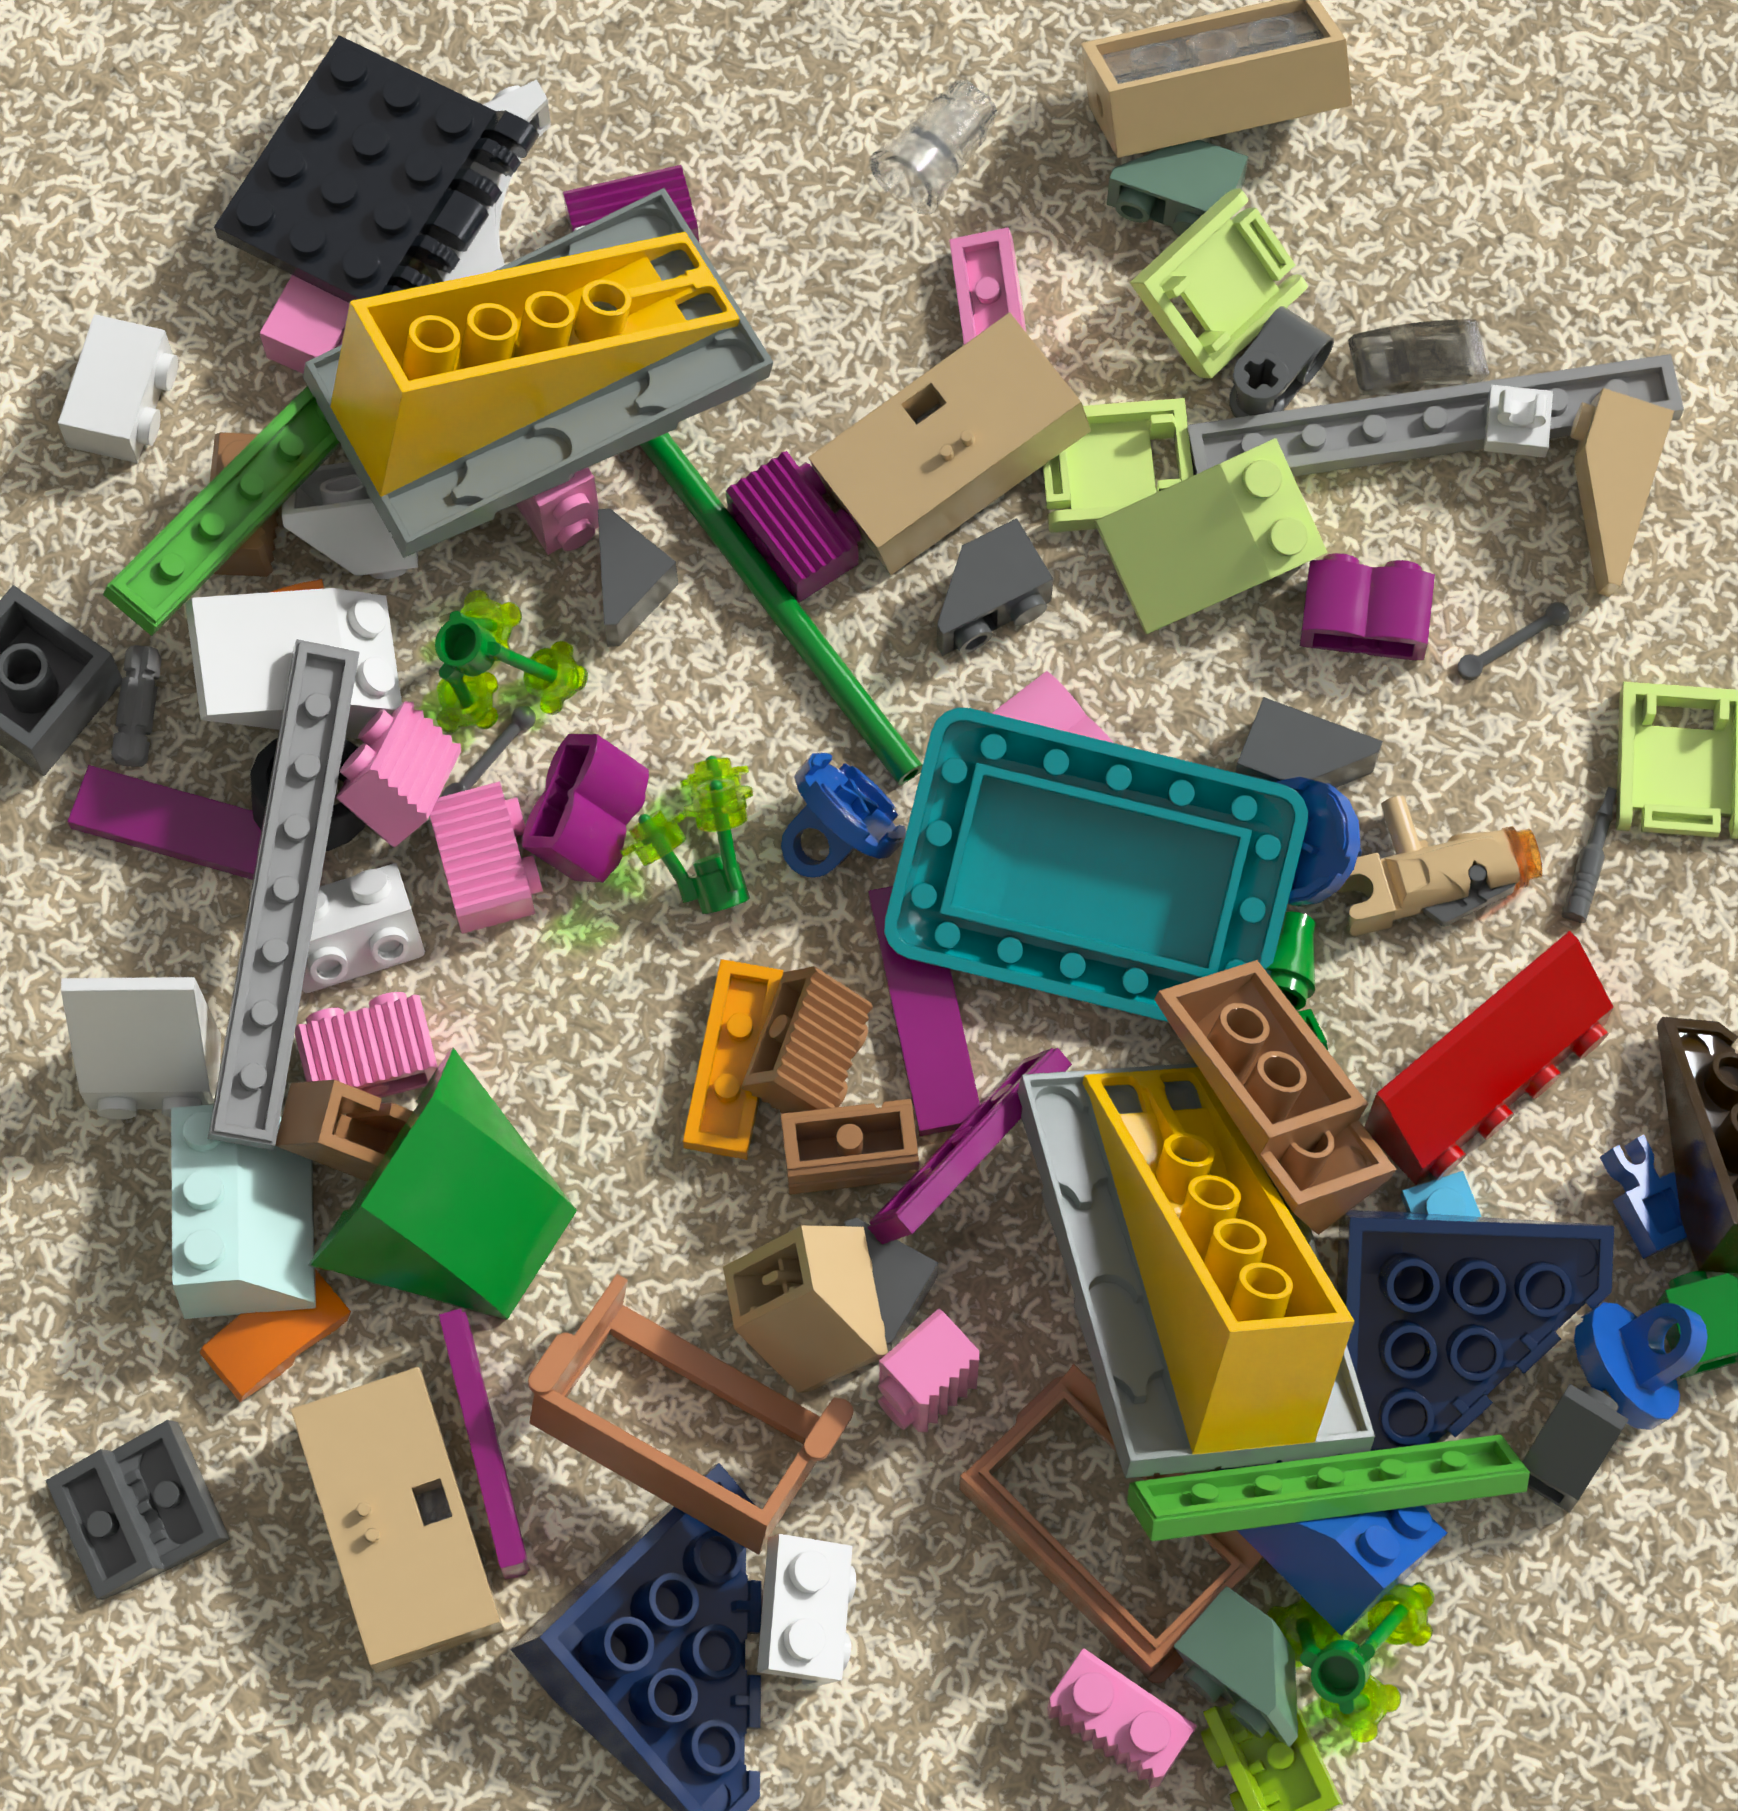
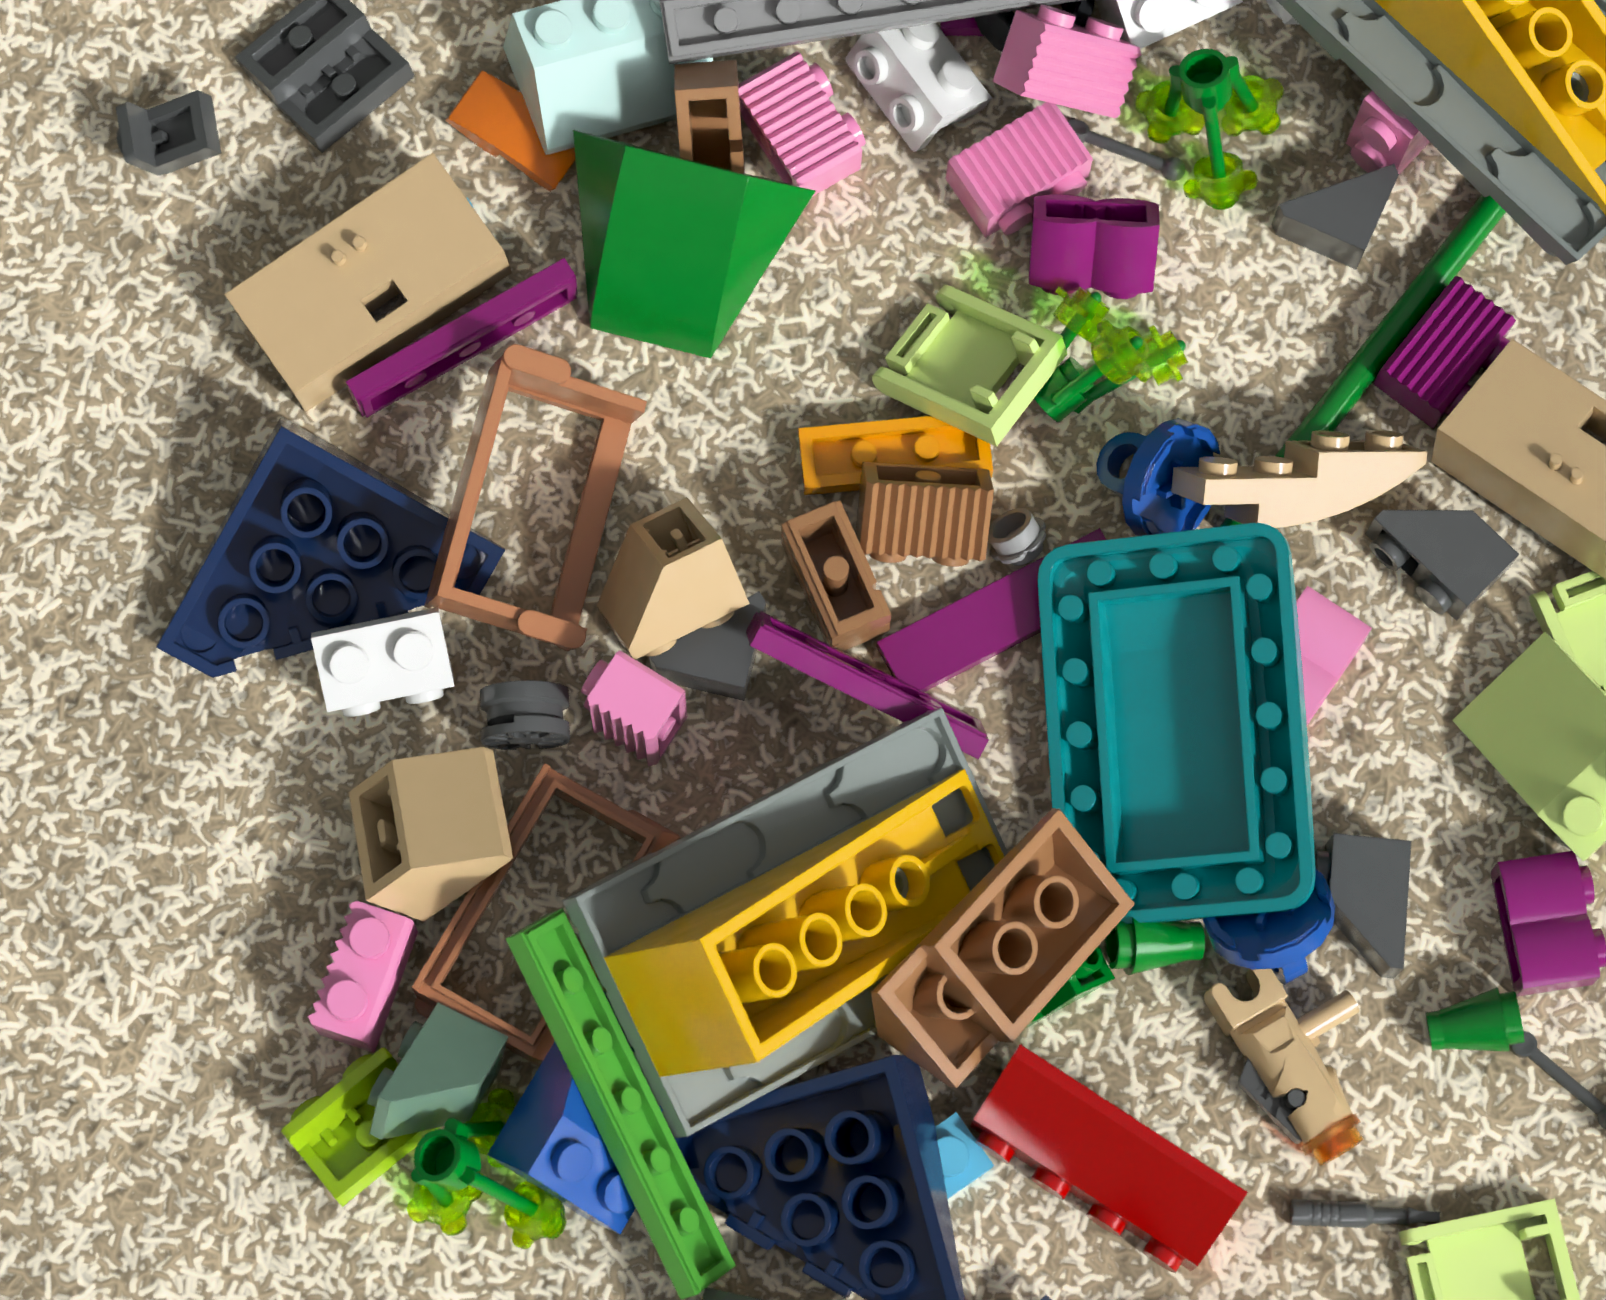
camera: 70 degrees right, 5 degrees up
none -> dark grey bracket [116,90,221,176]
none -> tan slope [349,747,513,922]
none -> dark grey wheel [480,680,570,750]
none -> yellowish green container [872,285,1067,447]
none -> light grey plate [988,508,1046,566]
none -> slope [1171,430,1427,528]
none -> green cone [1425,987,1525,1052]

